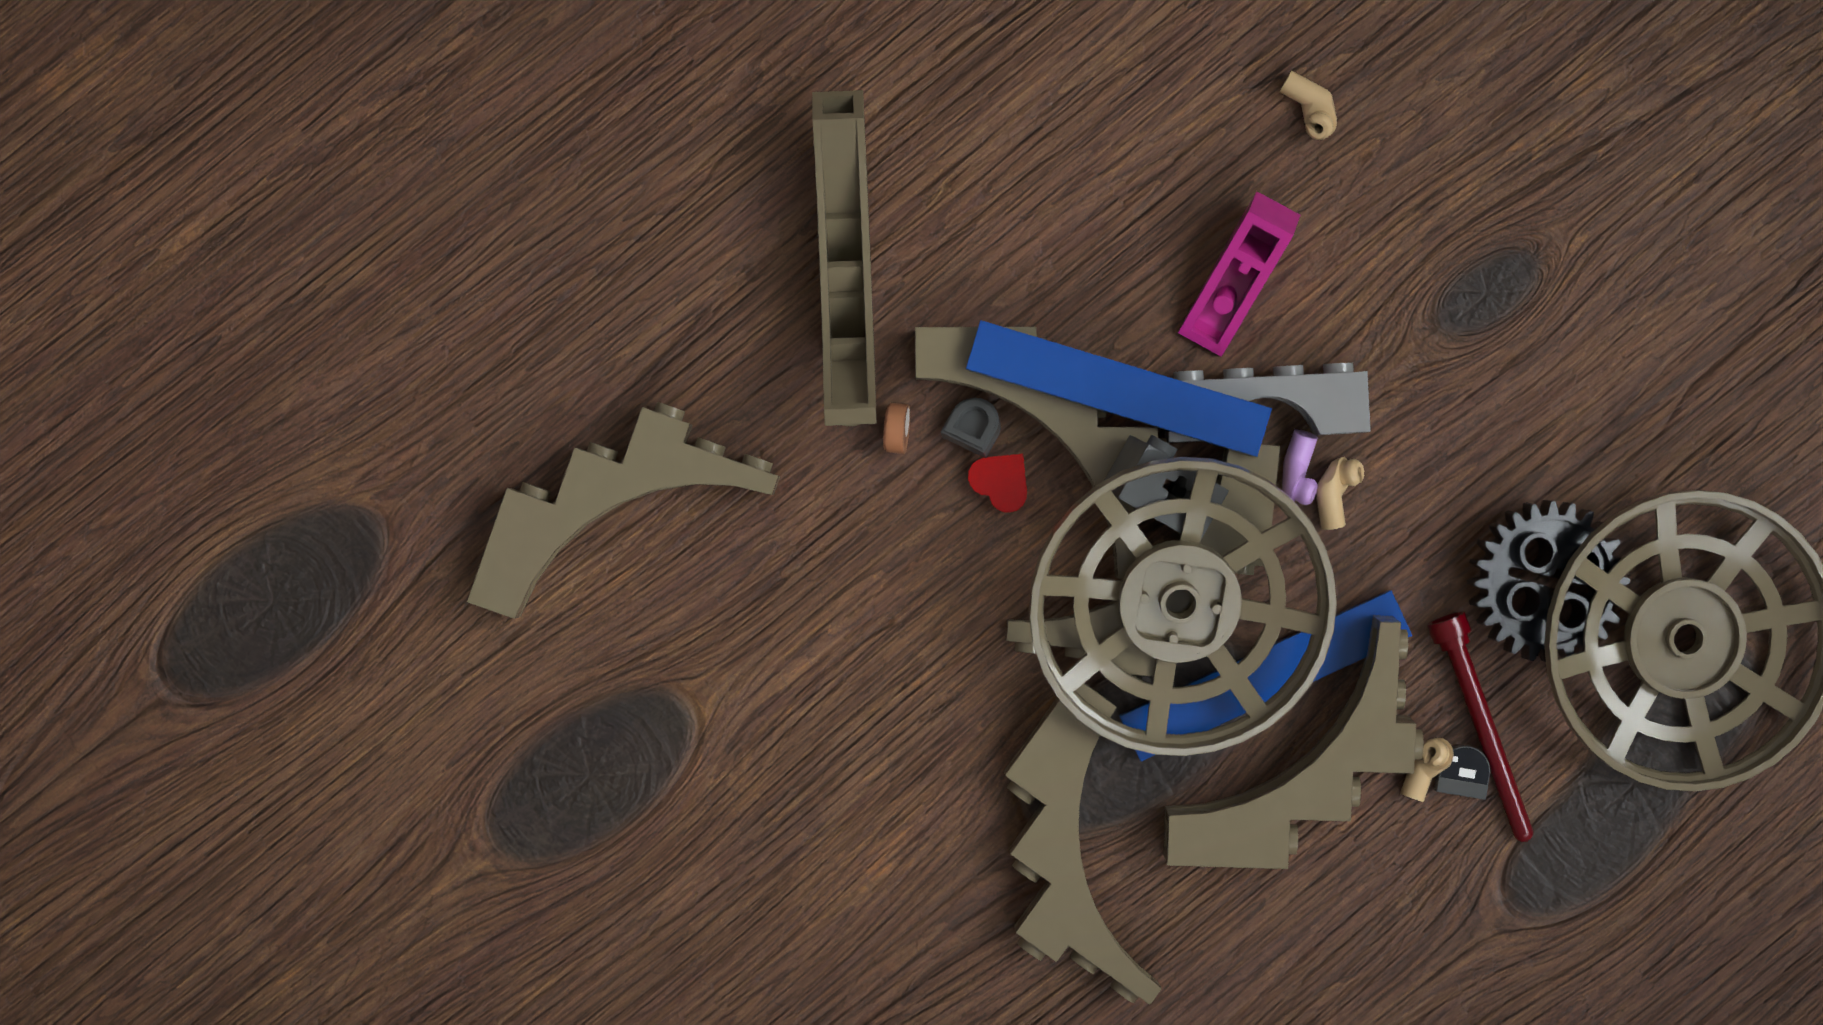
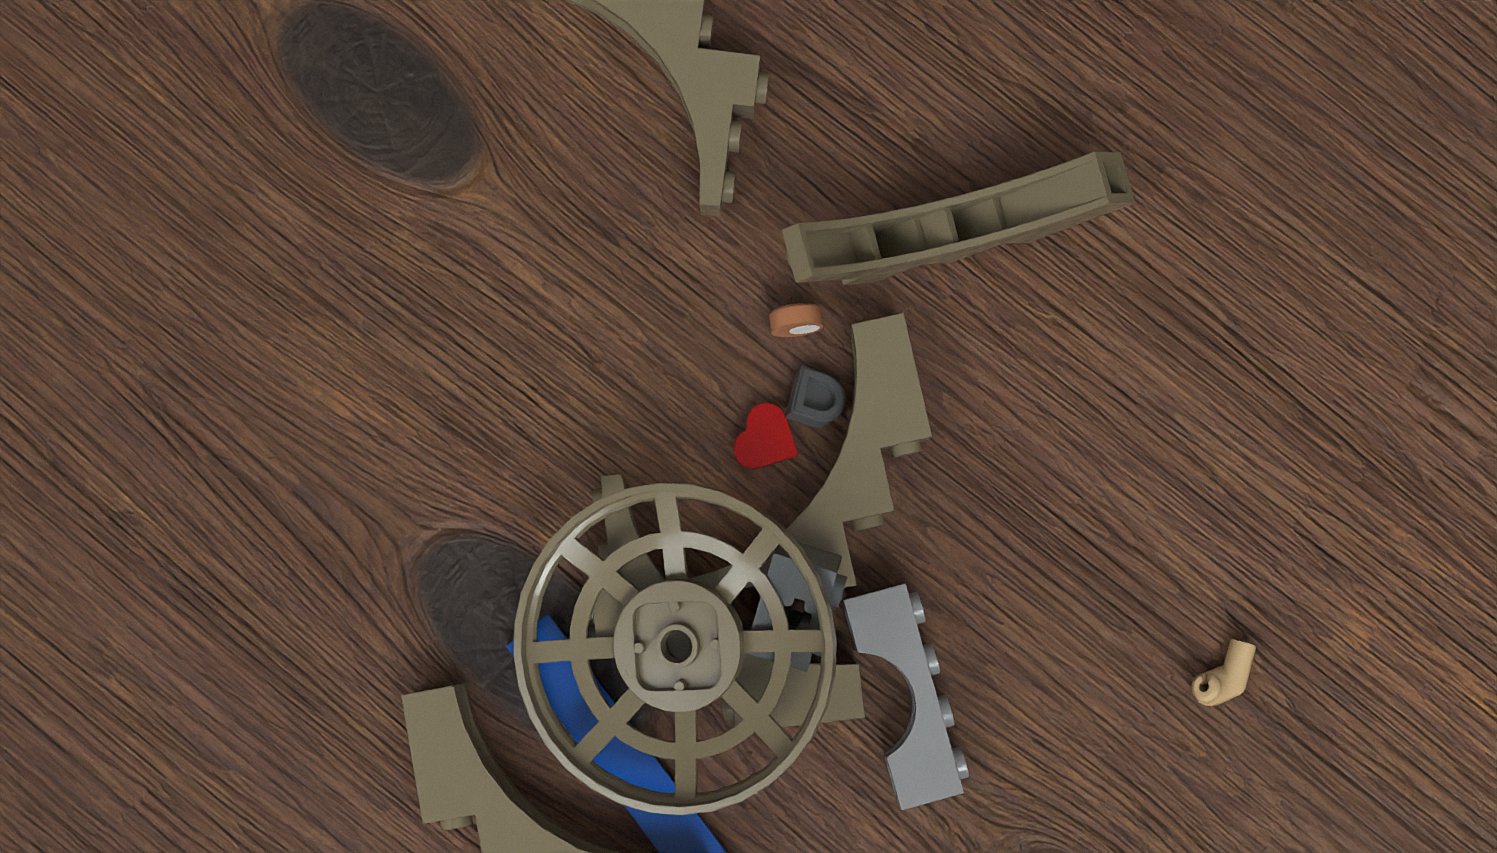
camera: 75 degrees right, 5 degrees down
blue tile [966,320,1272,457] -> none
dark tan arch [1004,683,1162,1005] -> none
dark pink slope [1178,191,1300,357] -> none
lavender arm [1282,430,1318,505] -> none
tan arm [1316,457,1364,530] -> none

